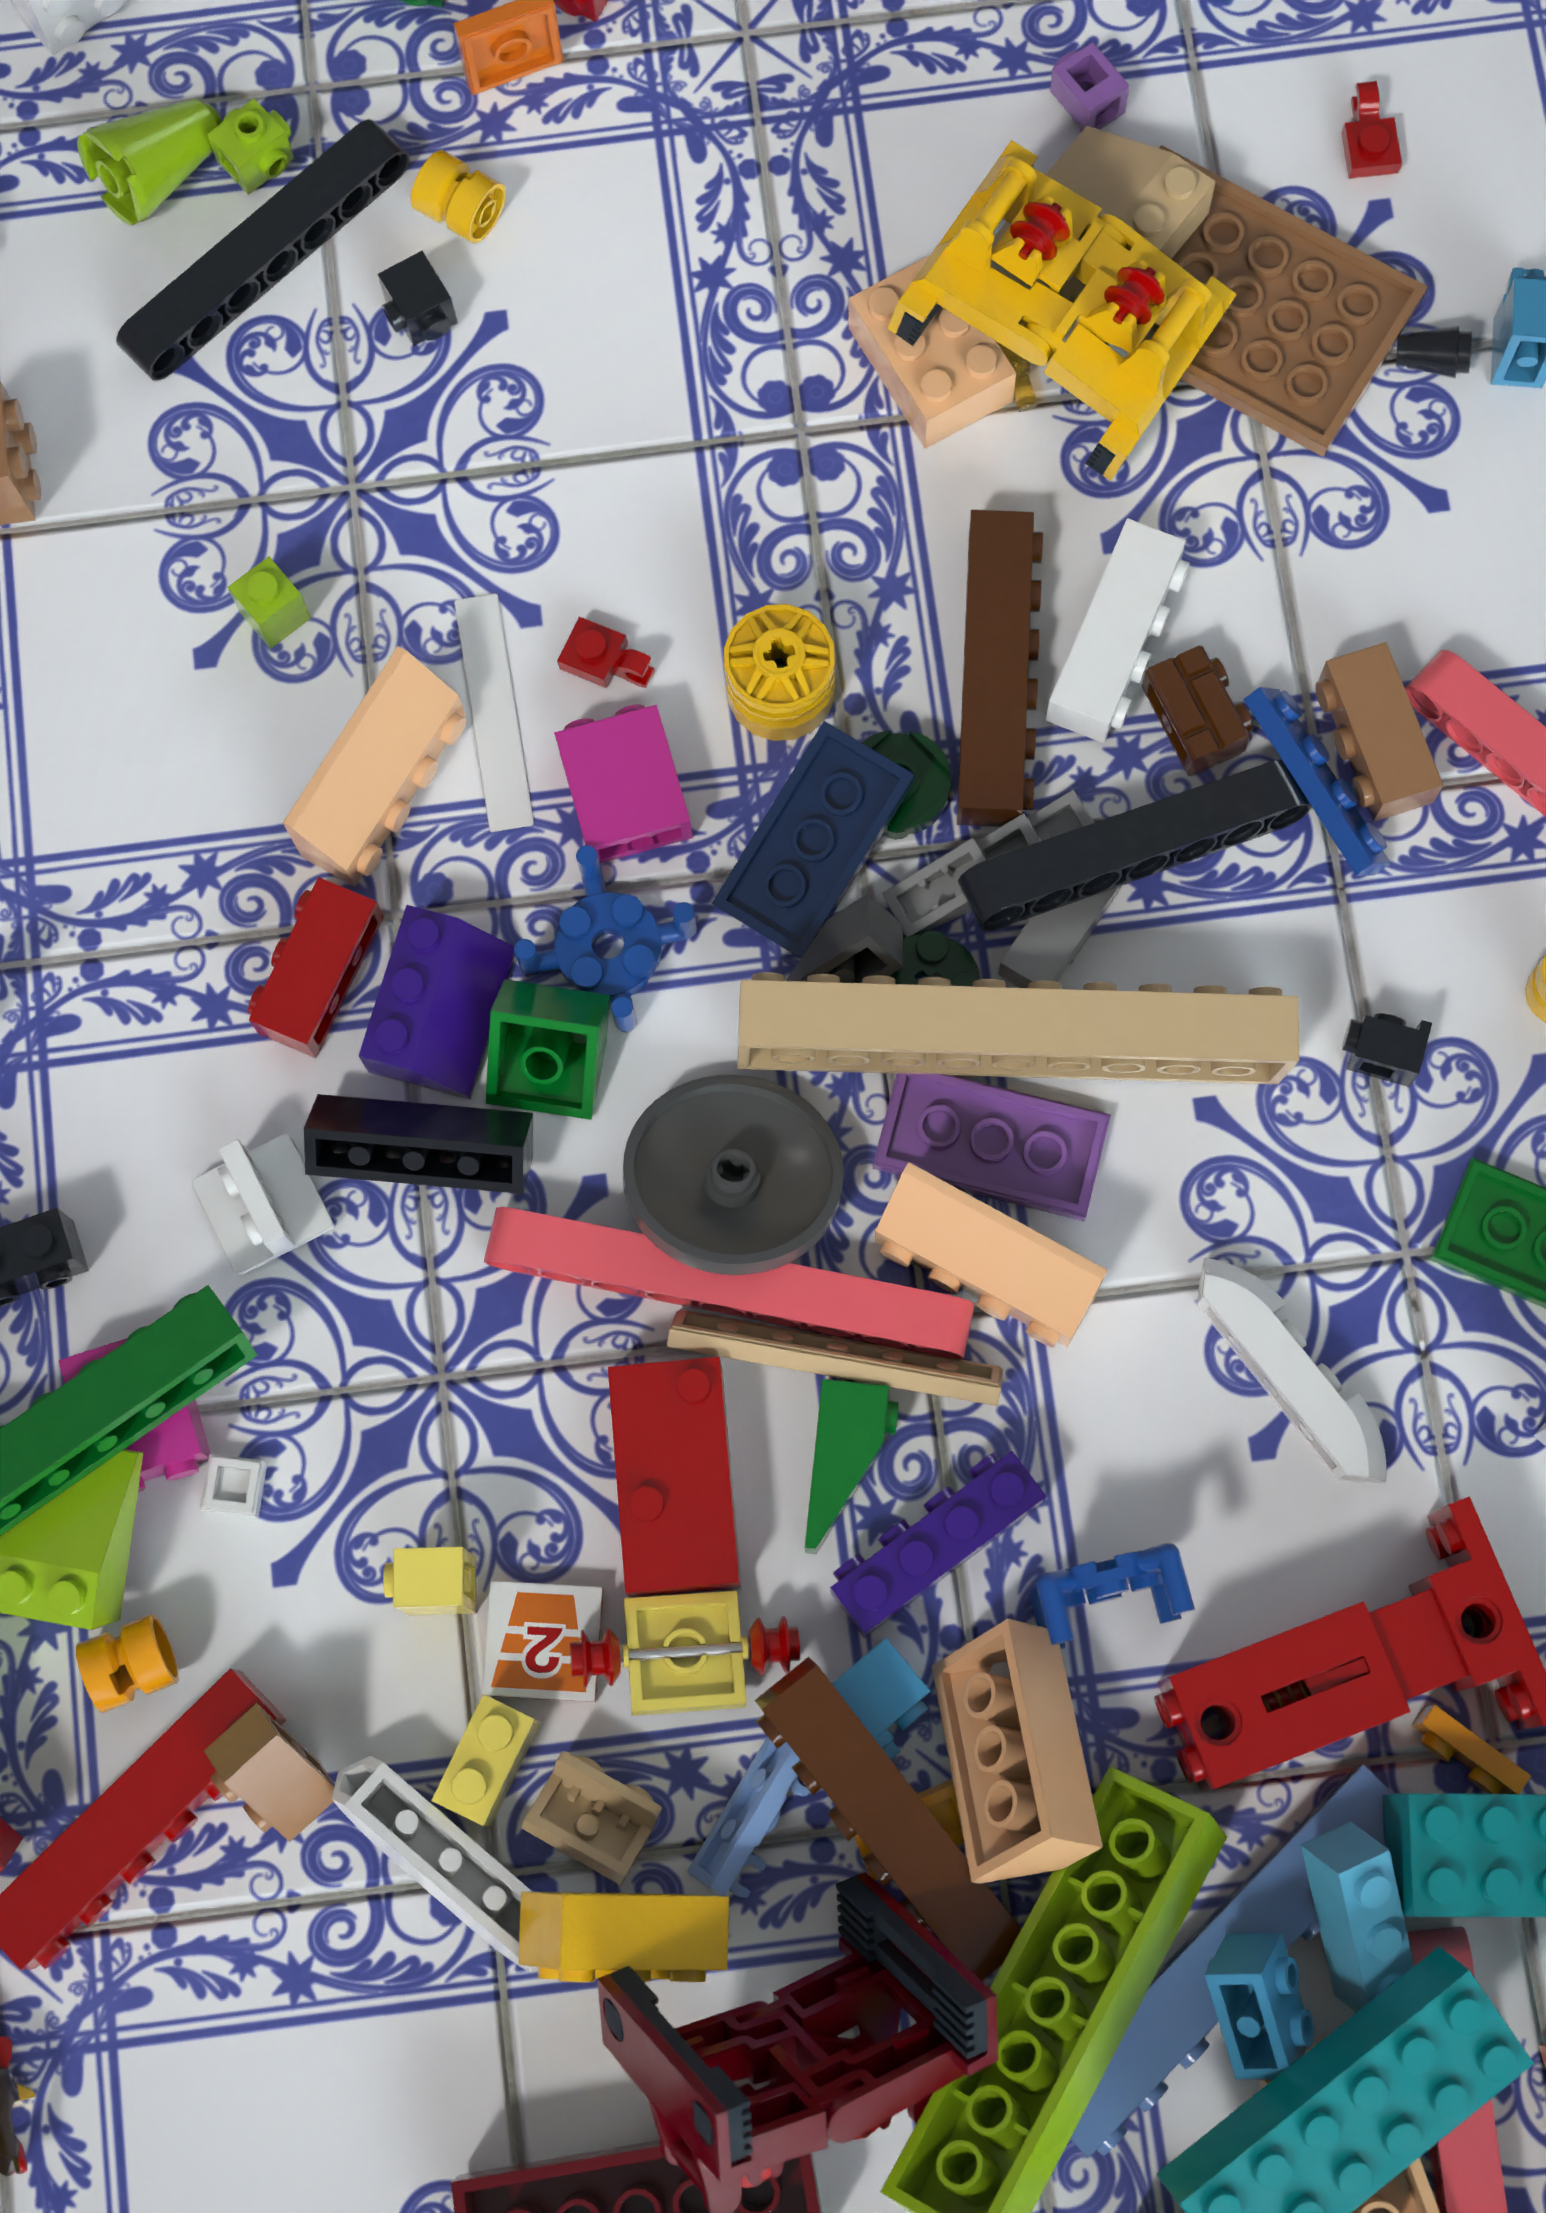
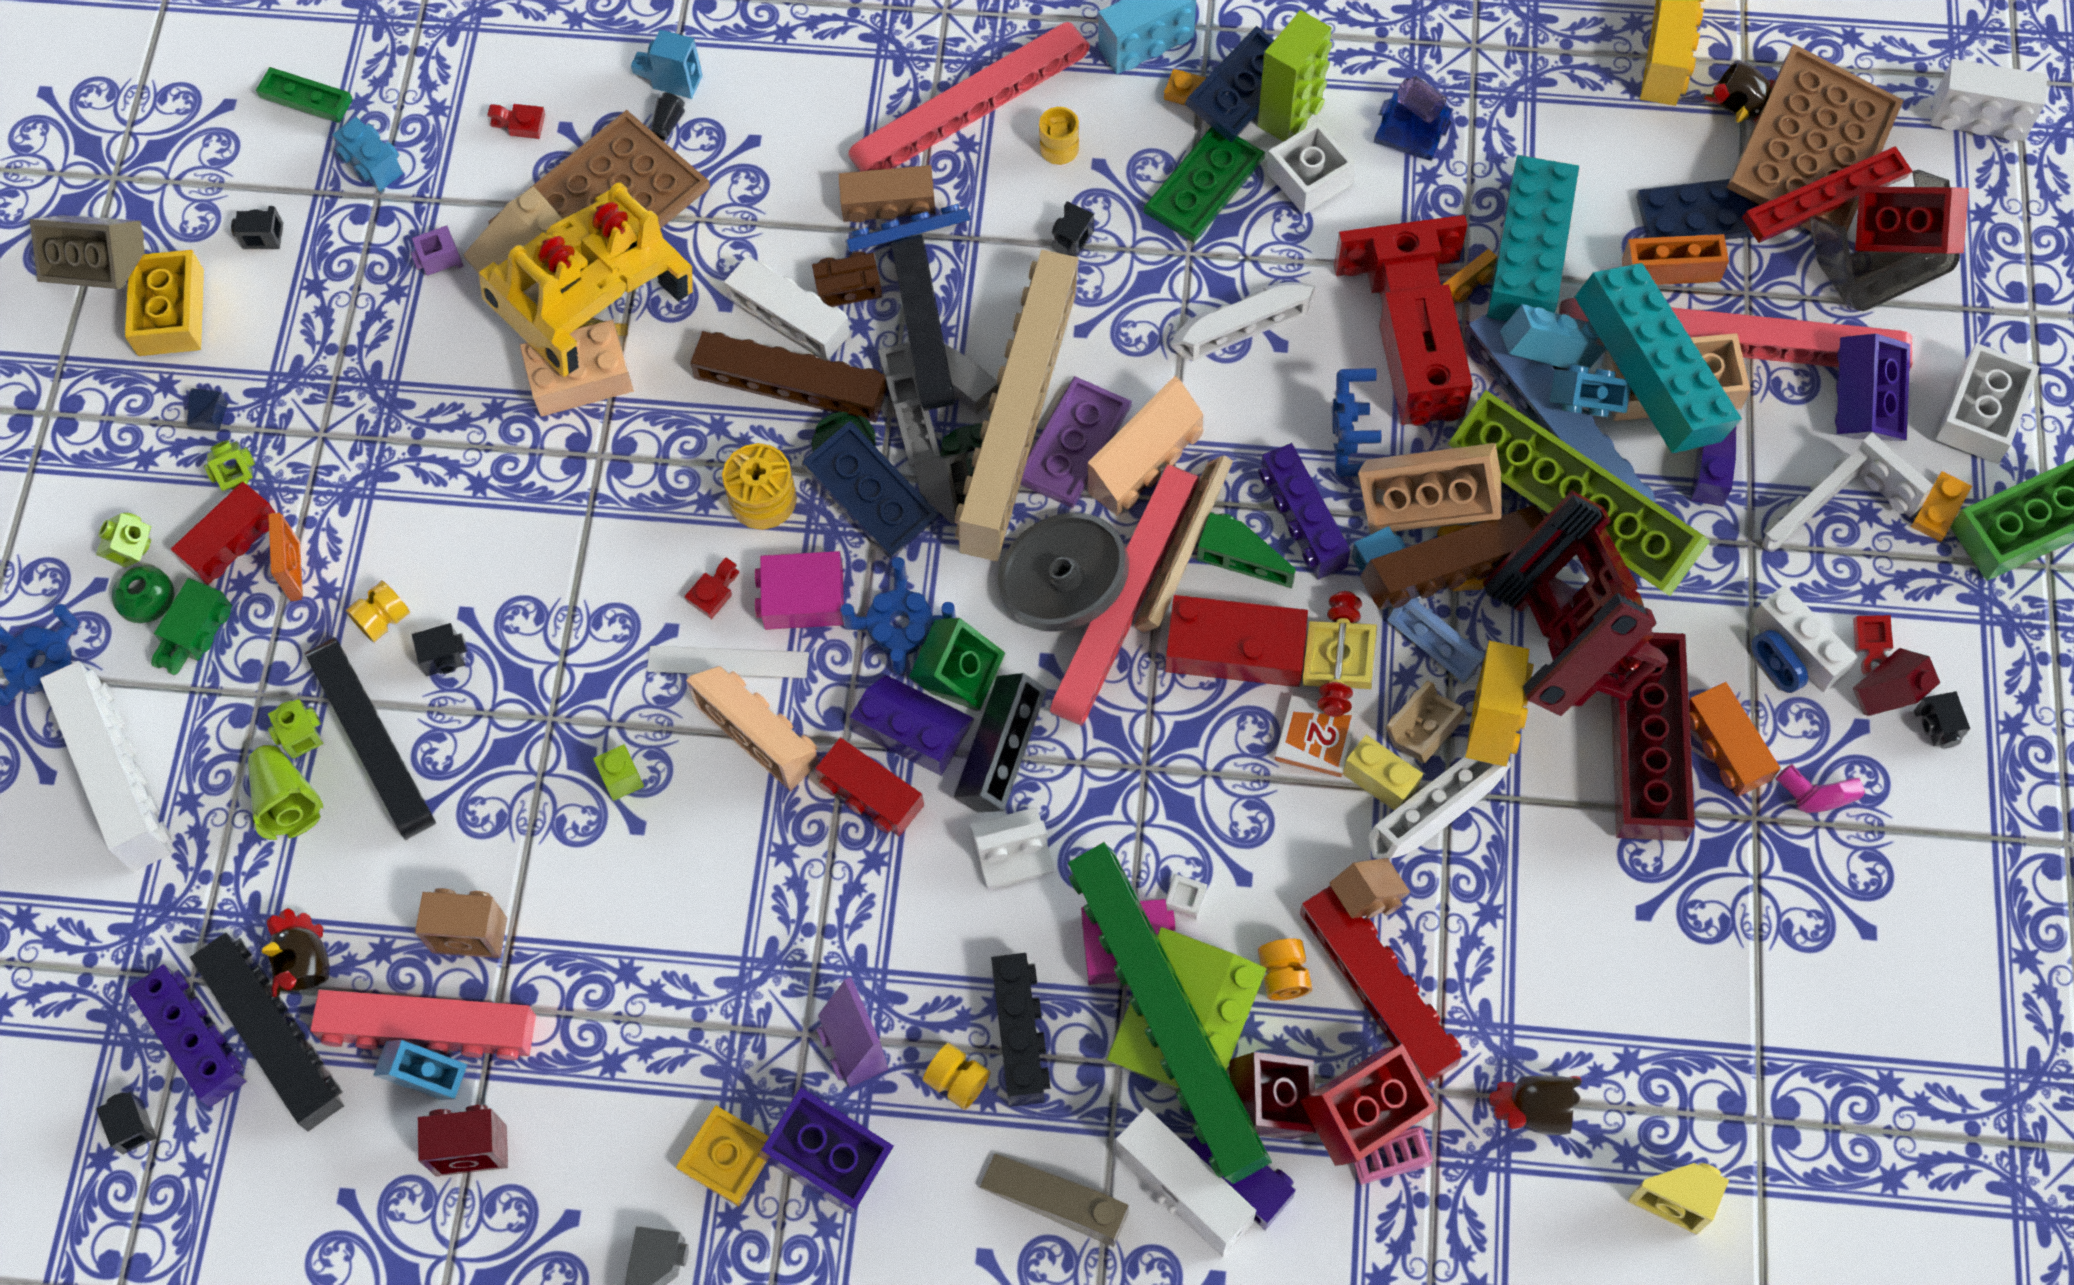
camera: 80 degrees left, 10 degrees down
light yellow brick [383,1547,476,1615] -> none

